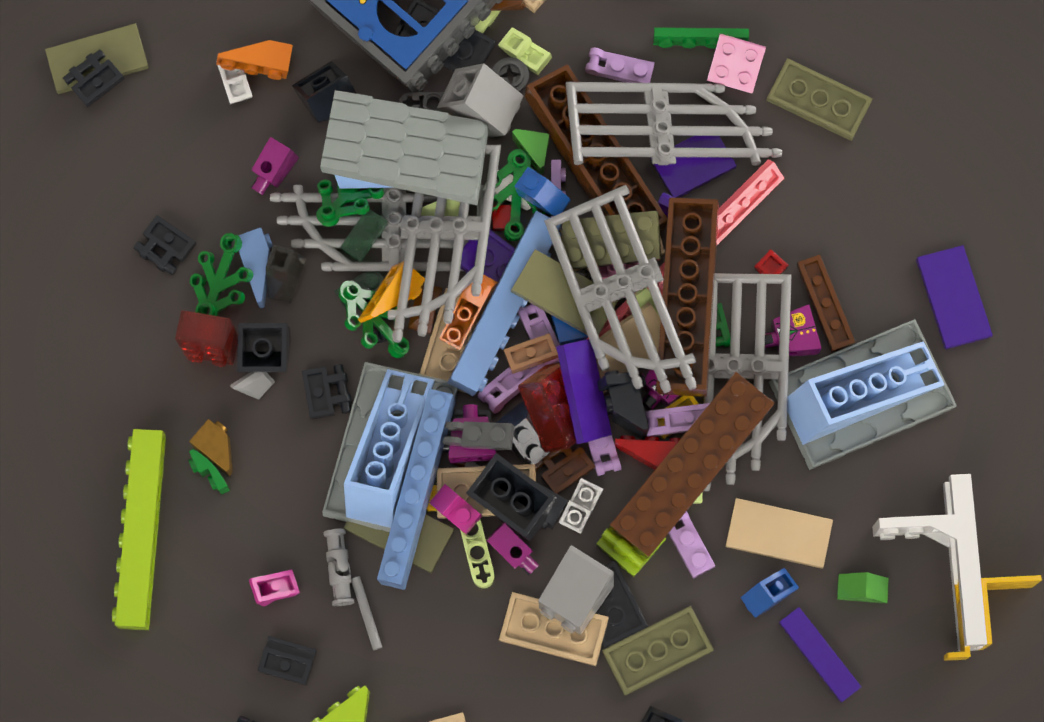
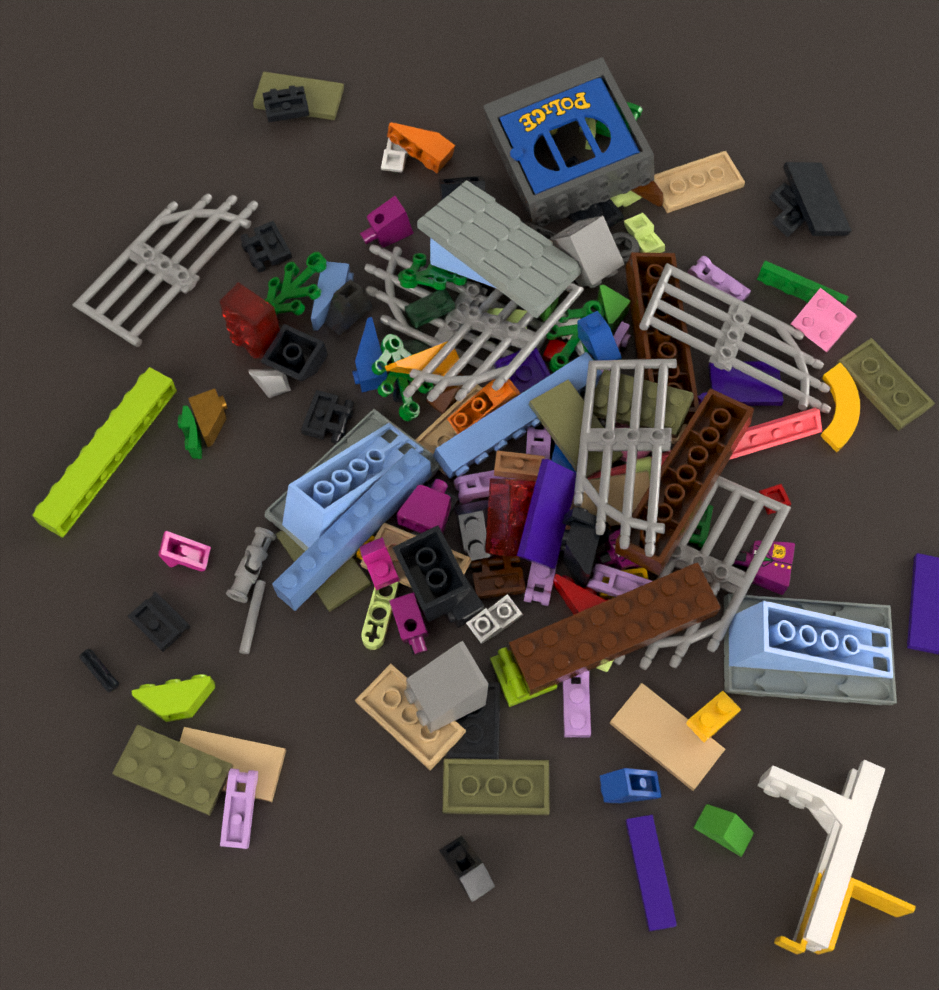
camera: 25 degrees right, 10 degrees down
dark grey hinge [443,421,514,450] -> none
reddish brown plate [797,254,856,352] -> none
none -> light grey piece [72,193,258,347]
none -> blue slope [352,317,387,392]
none -> yellow plate [686,691,741,743]
none -> yellow tile [821,363,860,452]

